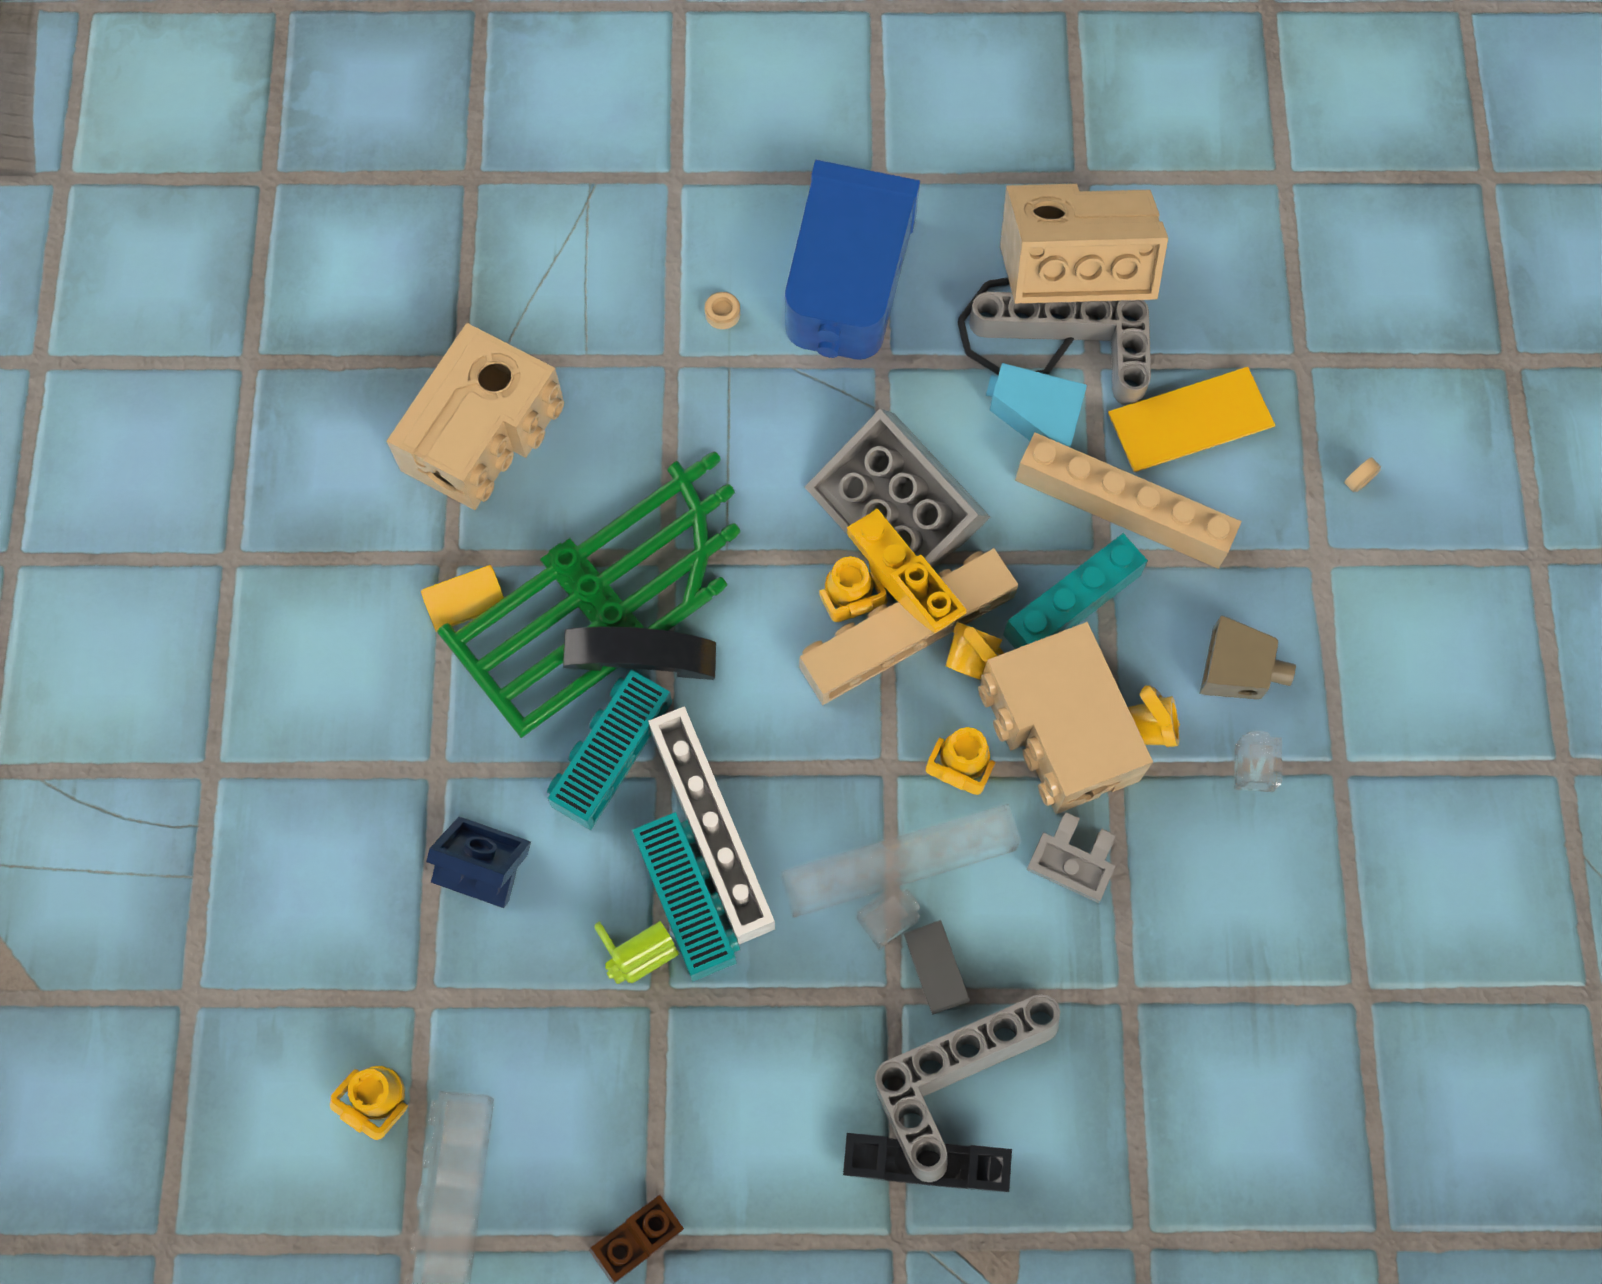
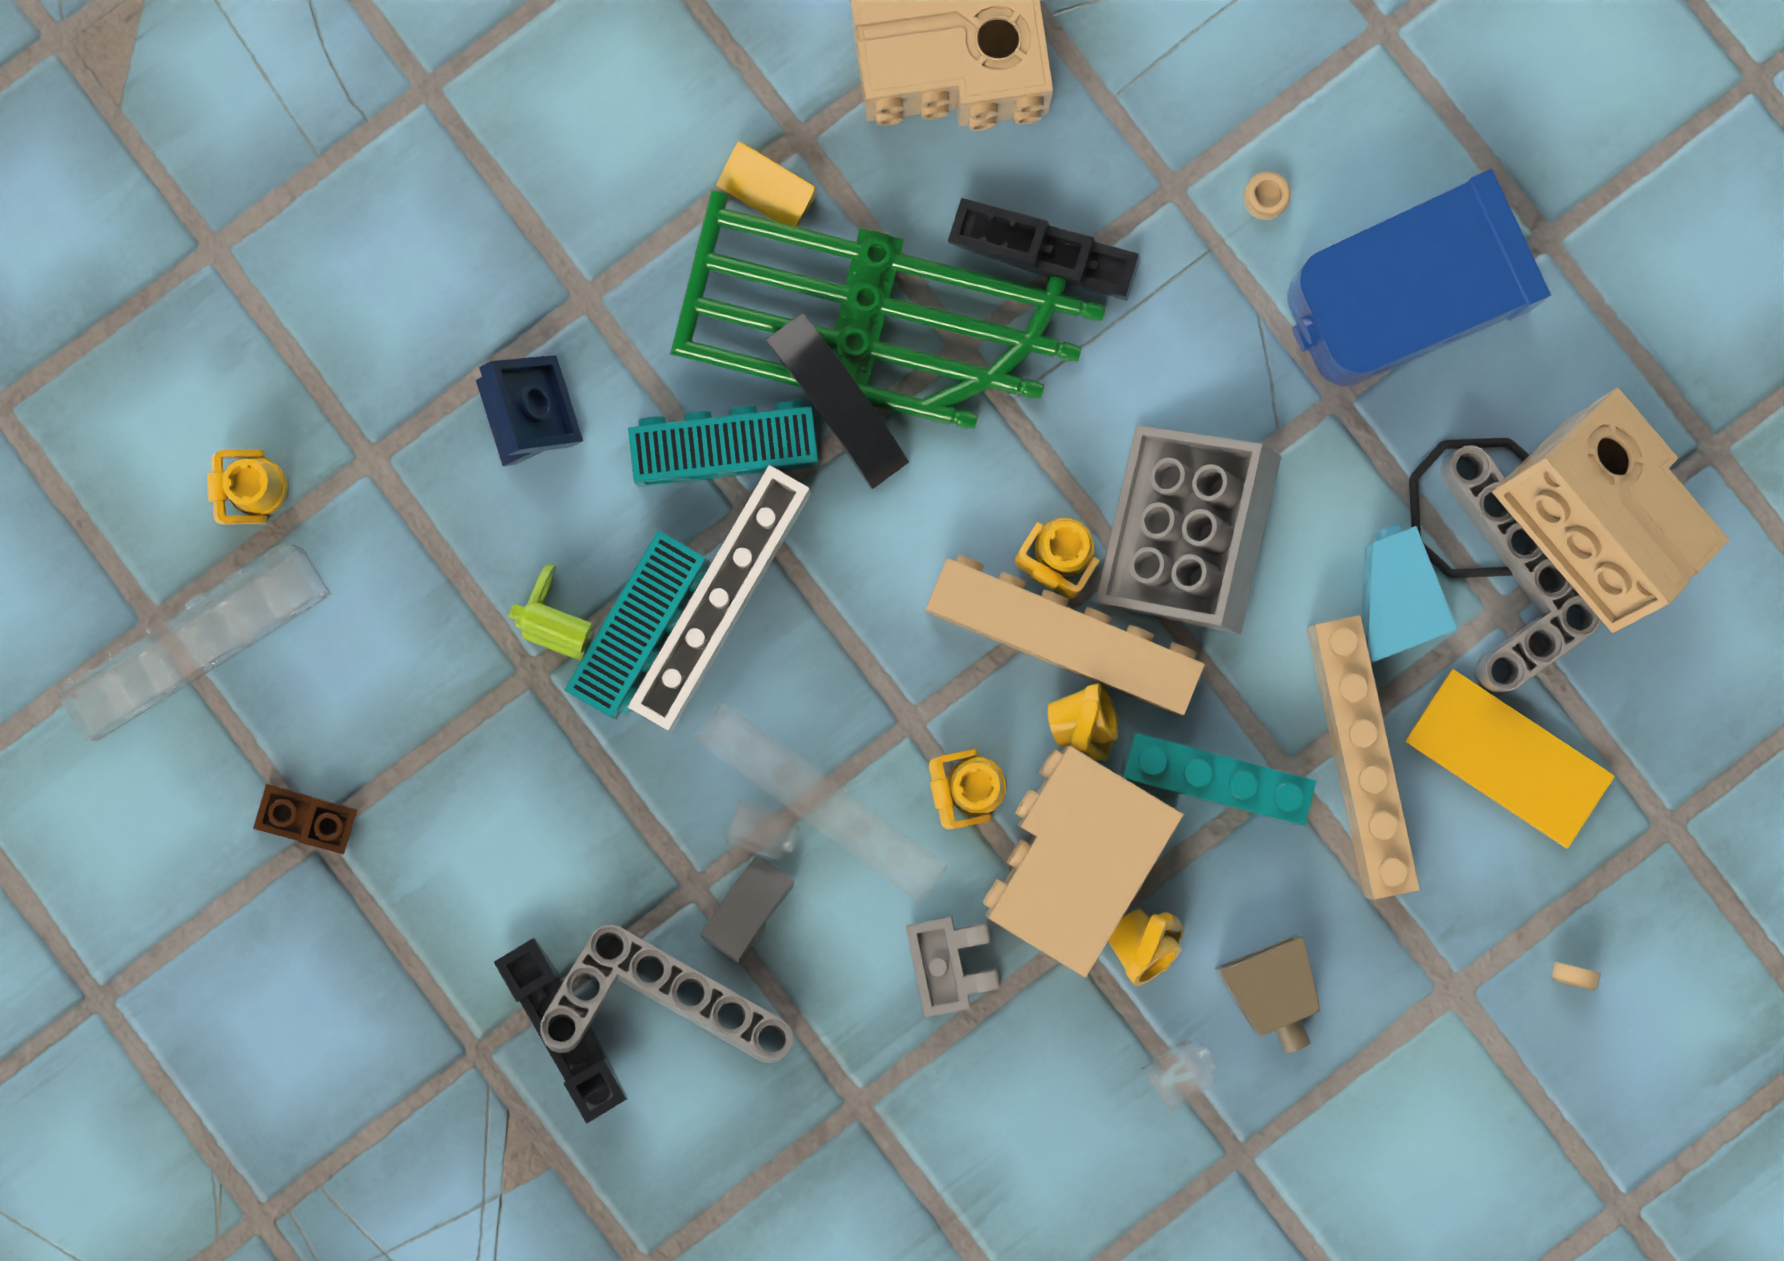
camera: 55 degrees right, 15 degrees up
yellow slope [847,508,967,633] -> none
none -> black slope [948,198,1141,301]

